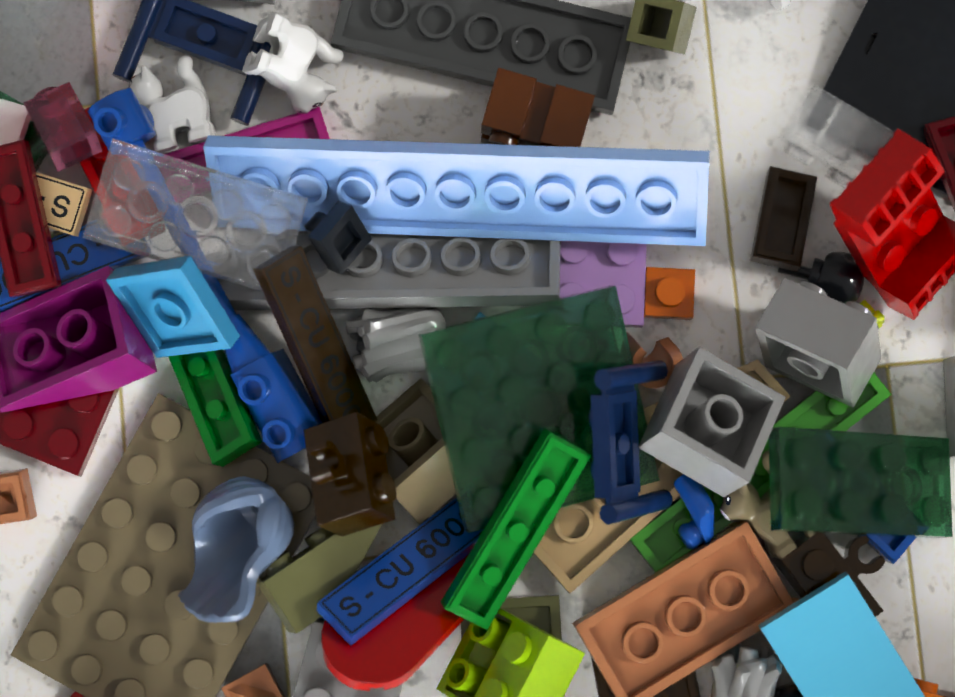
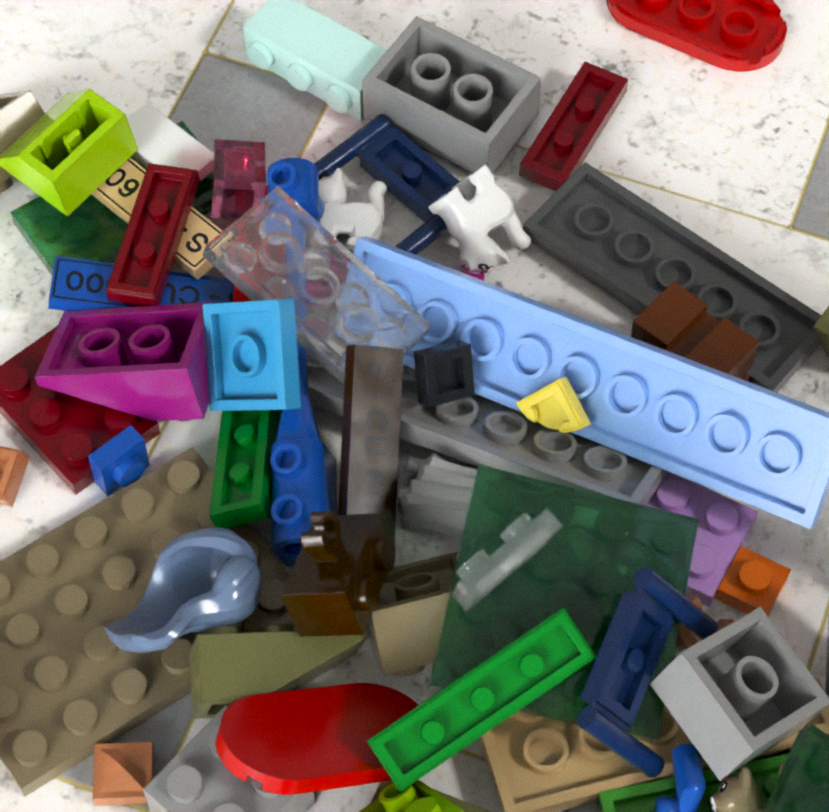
camera: 30 degrees right, 25 degrees down
blue tile [317,489,493,646] -> none
none -> blue plate [88,425,150,496]
none -> clear plate [451,508,563,612]
none -> light yellow tile [516,376,591,433]

